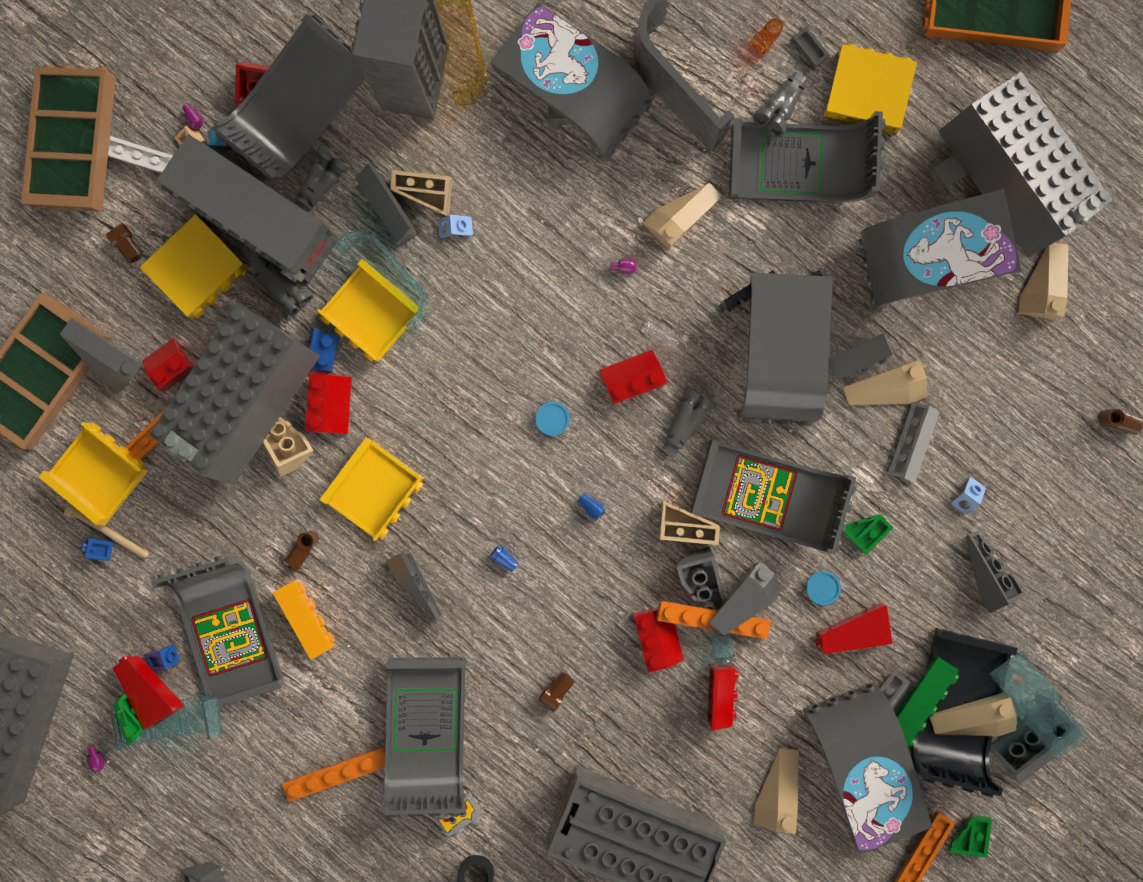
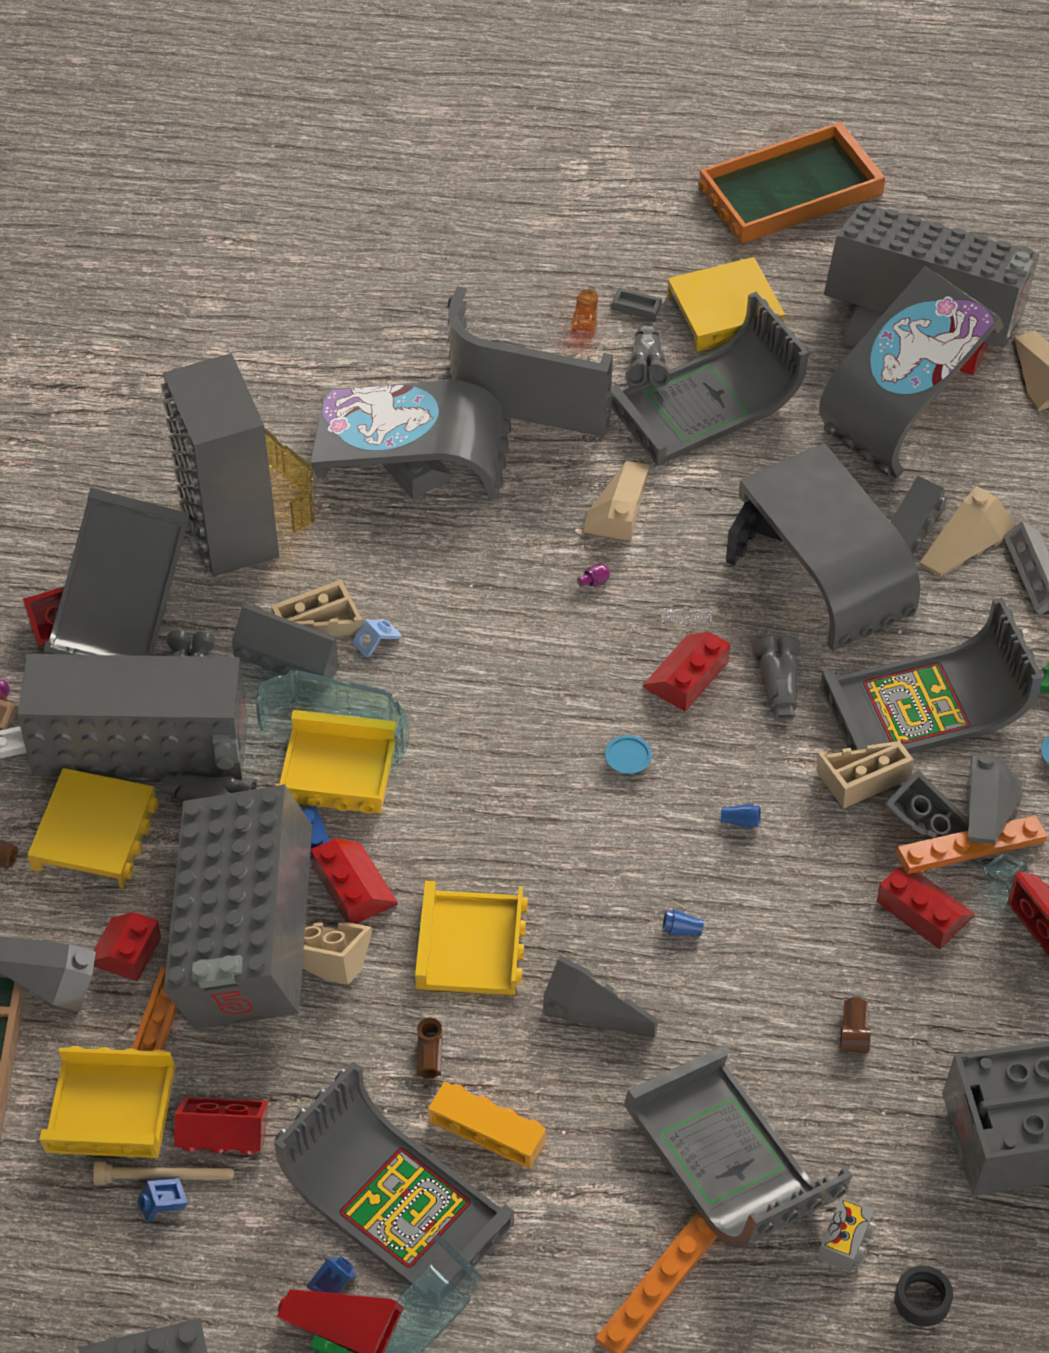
camera: 35 degrees left, 35 degrees down
none -> red slope [174,1096,269,1154]

